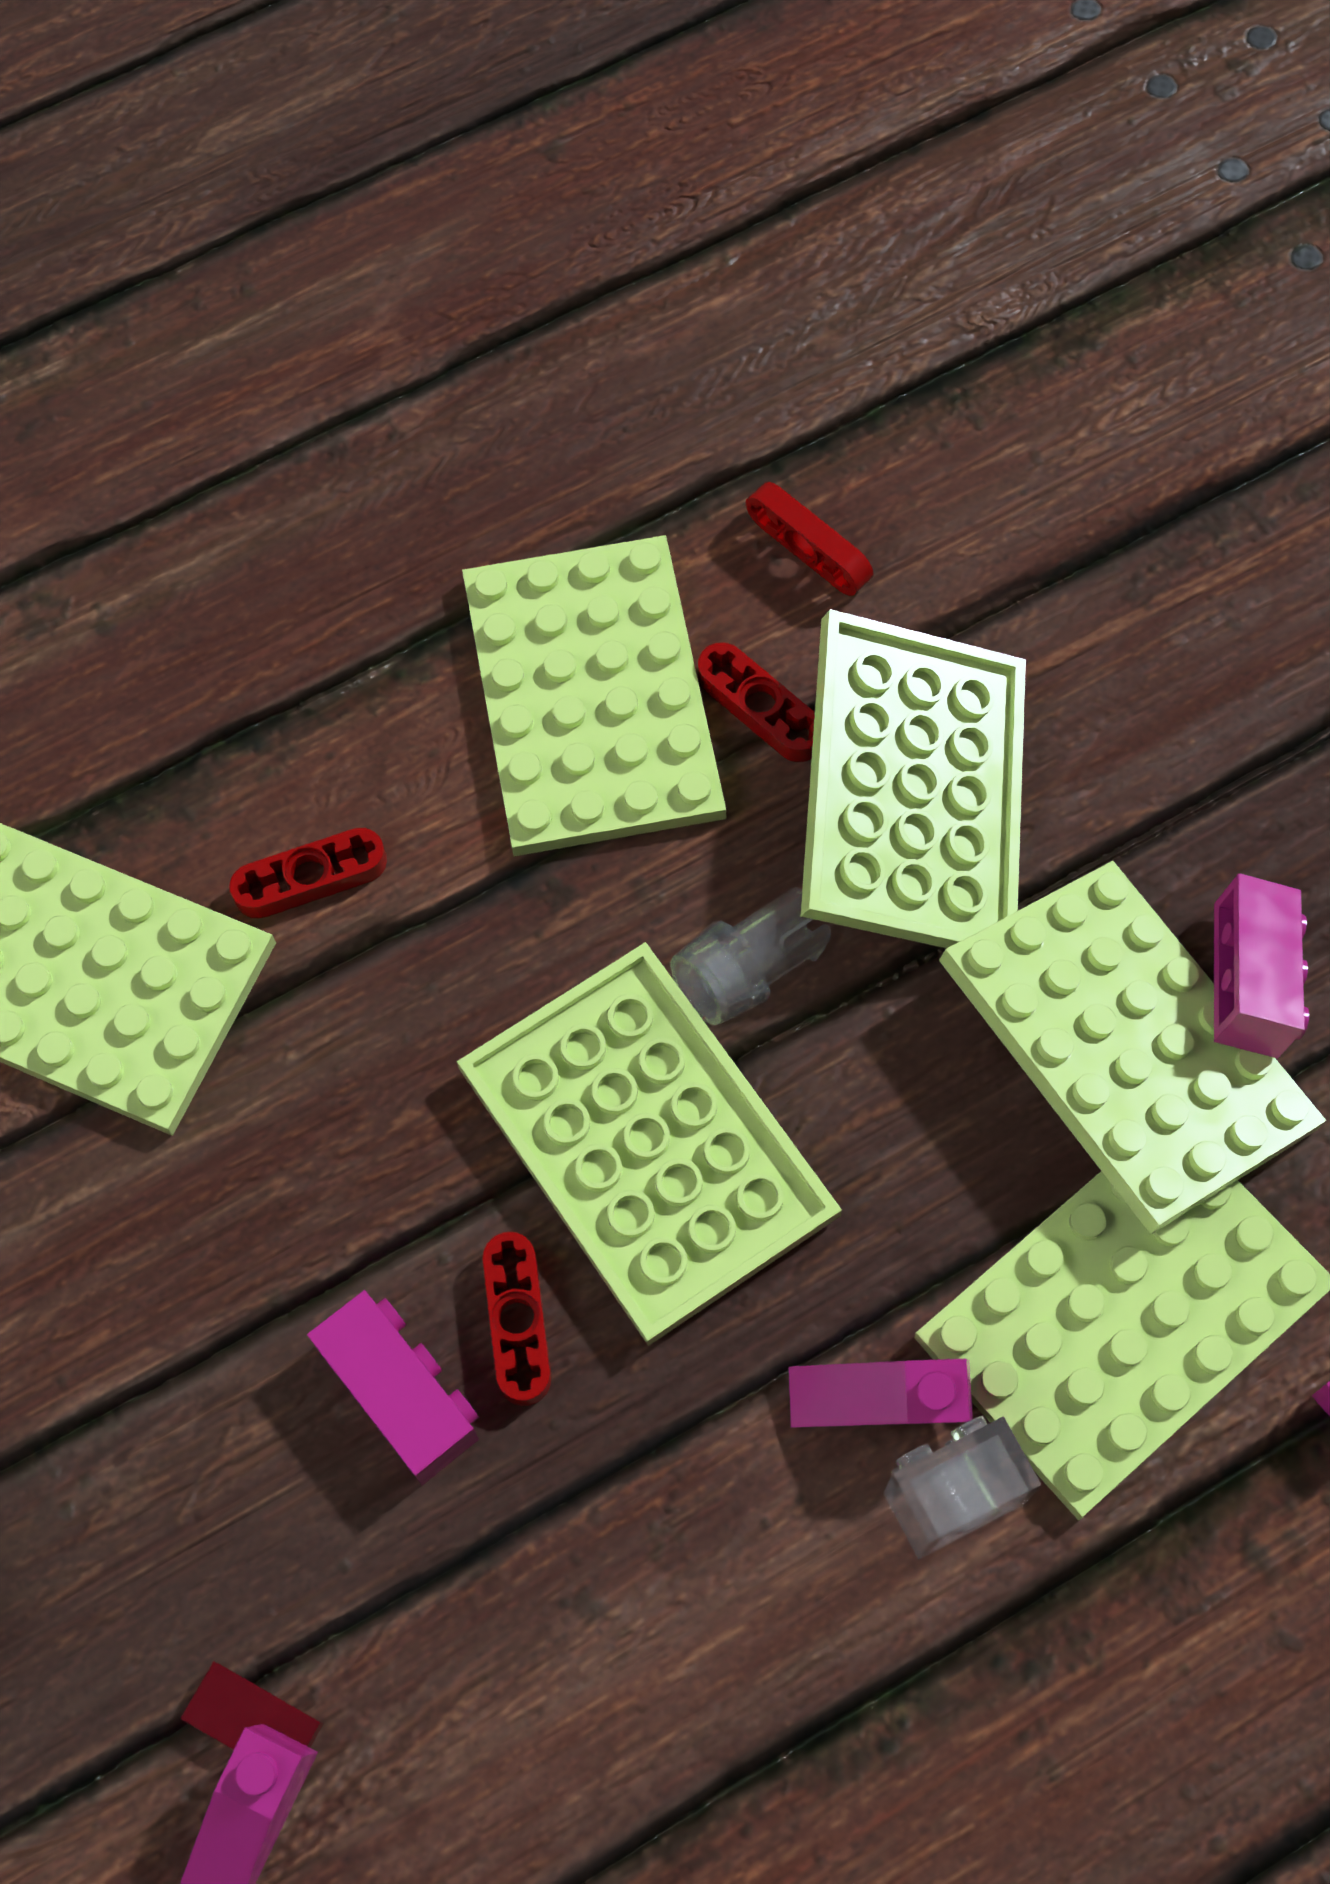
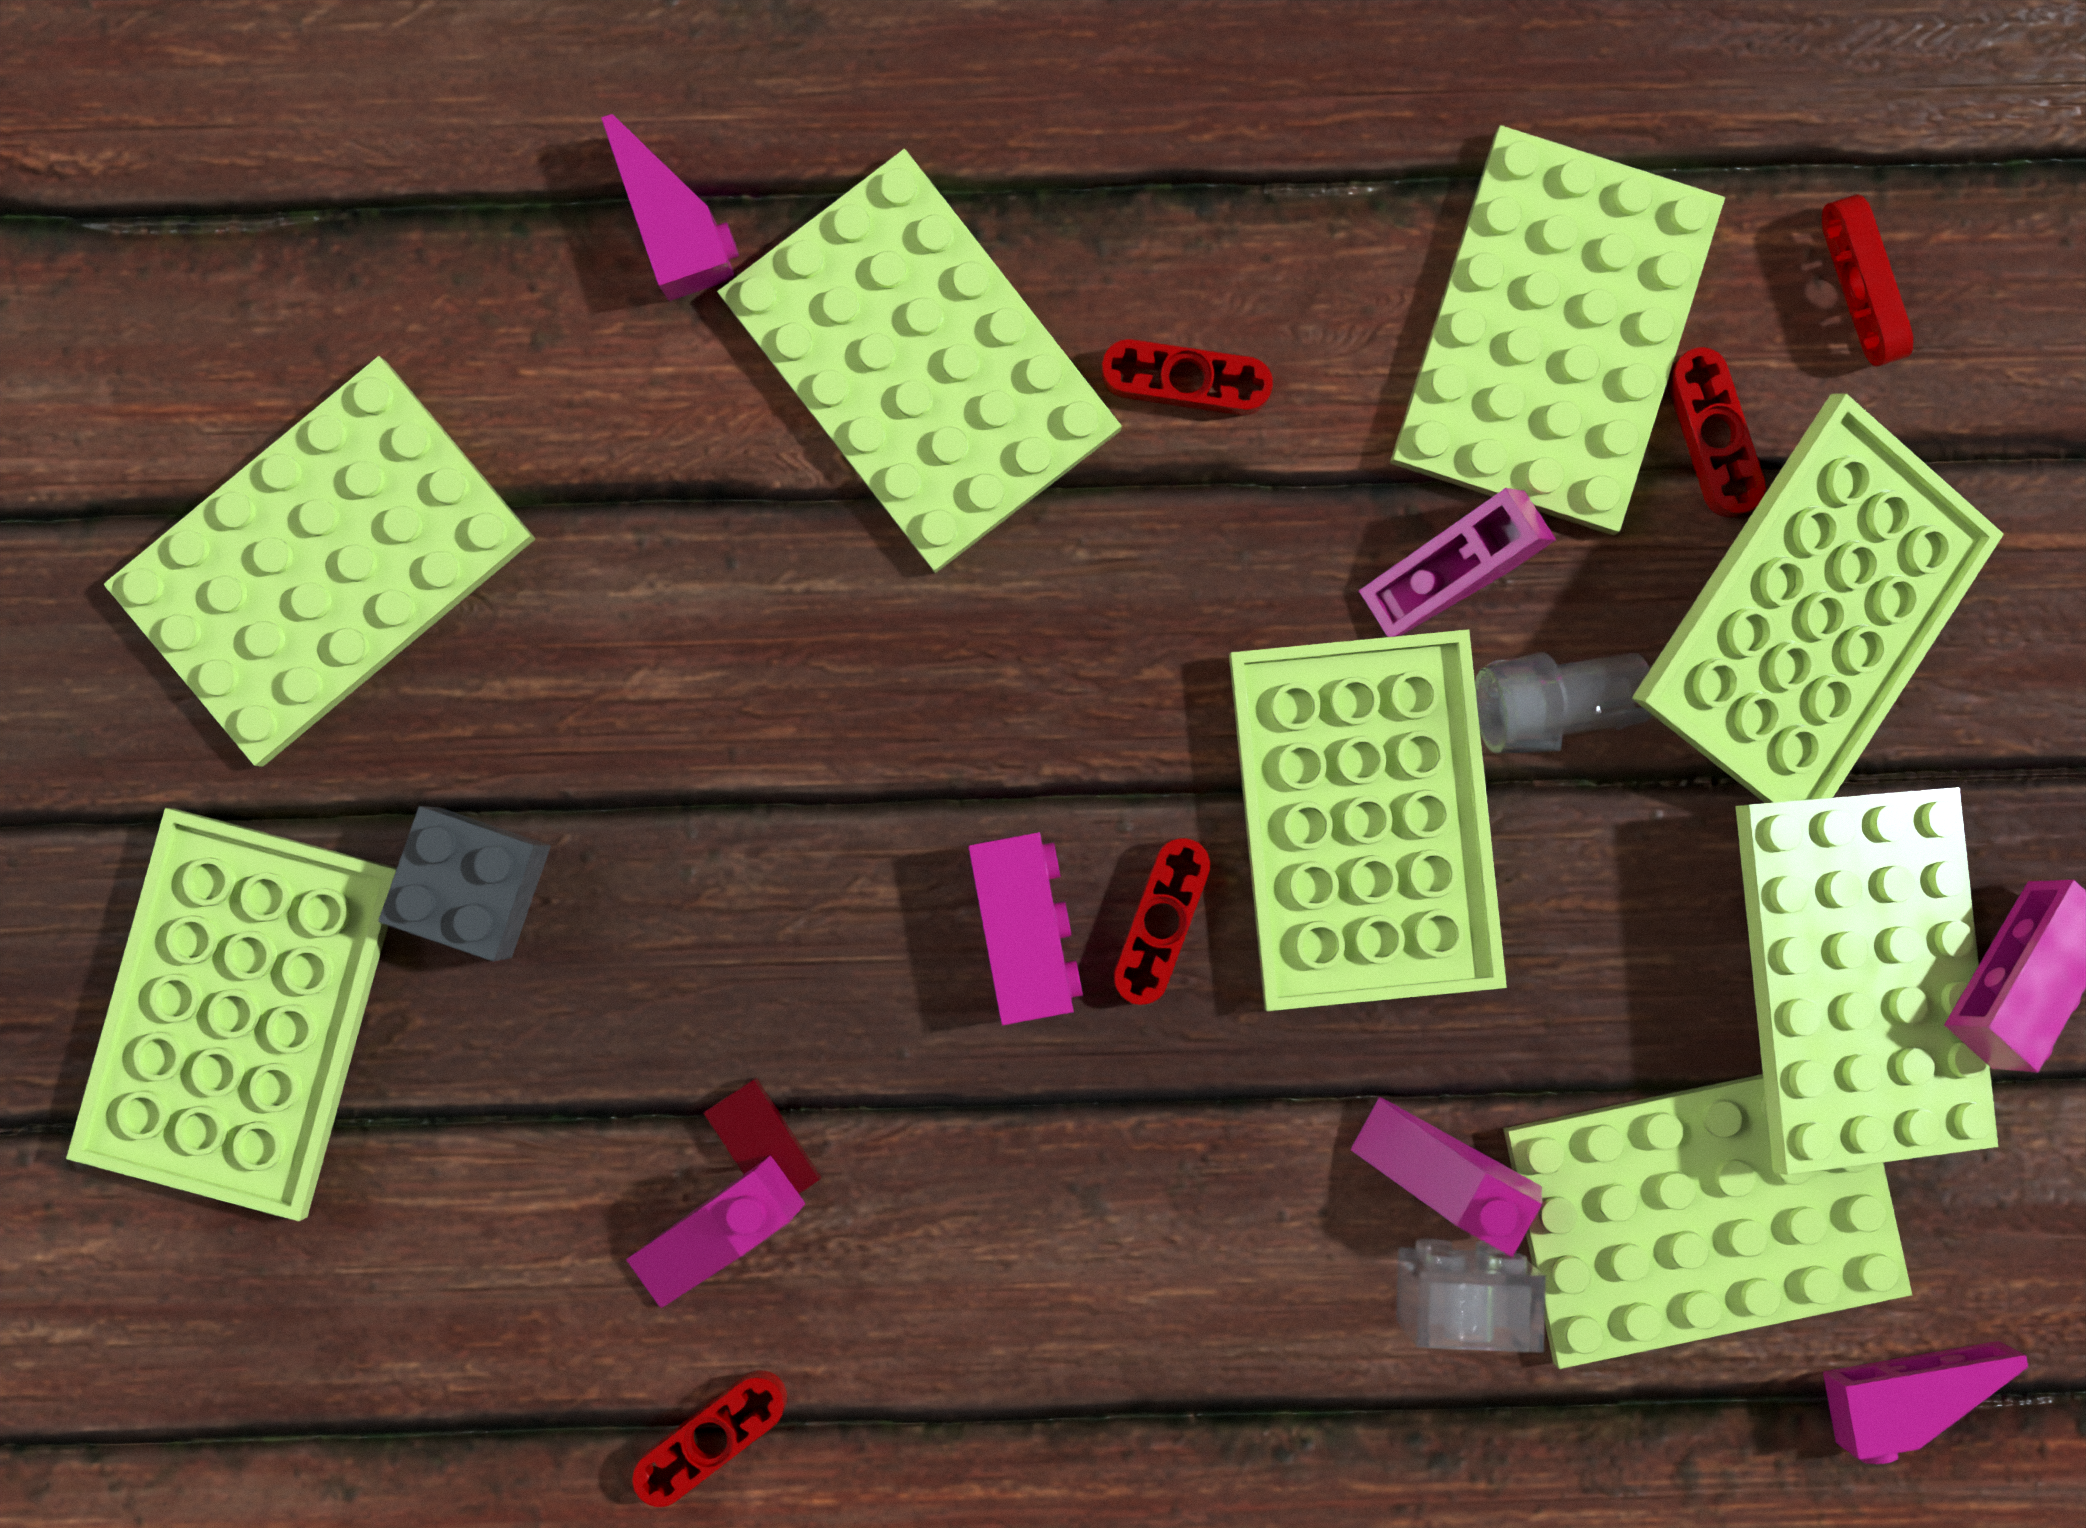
camera: 25 degrees right, 20 degrees up
none -> dark pink slope [1359,488,1556,637]

